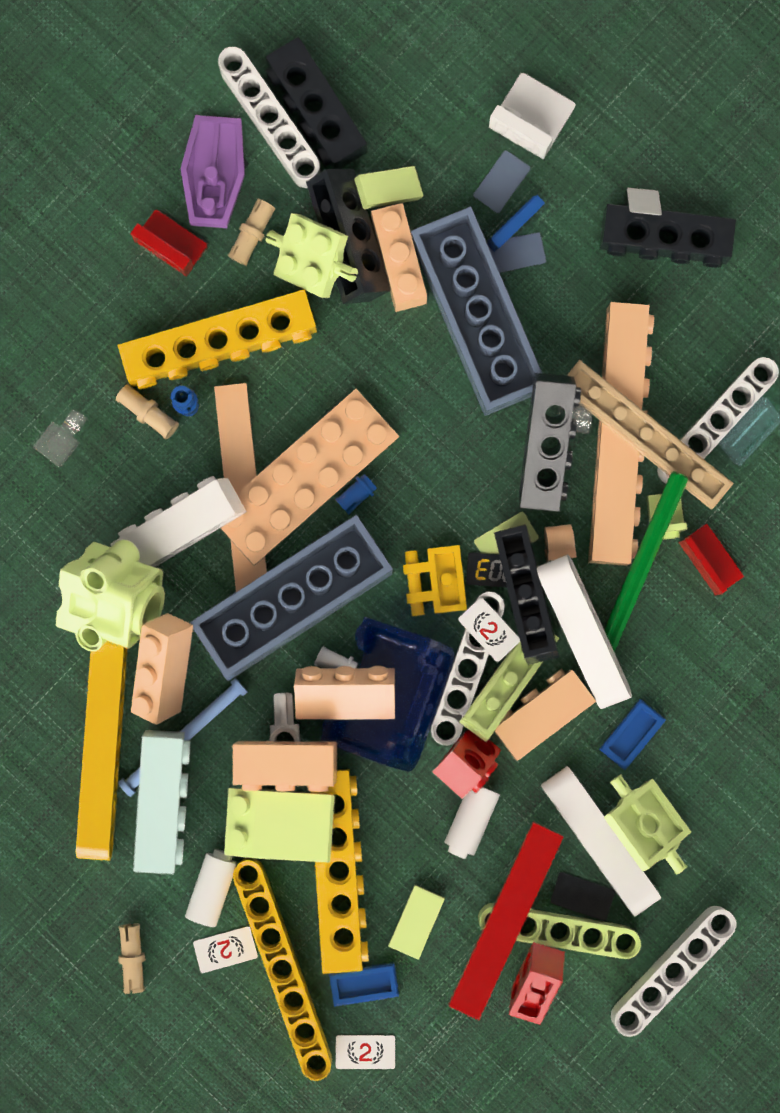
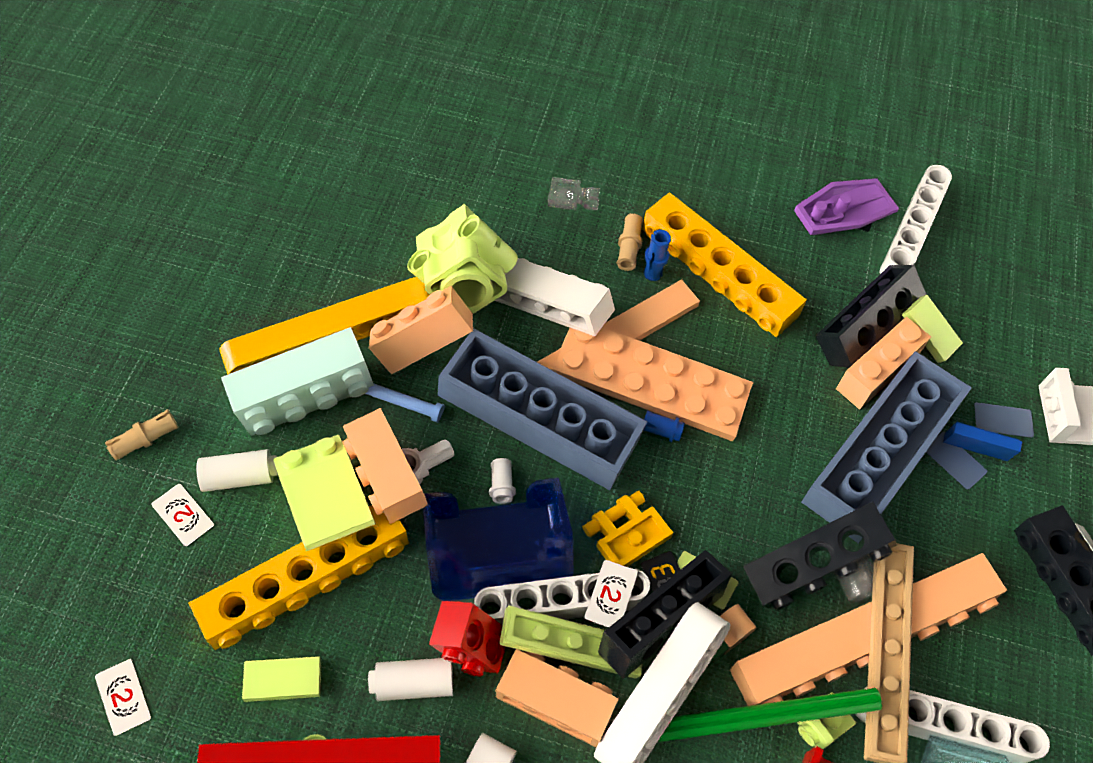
camera: 60 degrees right, 25 degrees down
red panel [130,210,207,277] -> none
tan pin [228,199,276,266] -> none
yellow beam [233,858,332,1081] -> none
black brick [265,37,367,169] -> none
yellowish green plate [266,213,358,298] -> none
light nougat brick [294,666,395,719] -> none
blue tile [329,962,399,1007] -> none

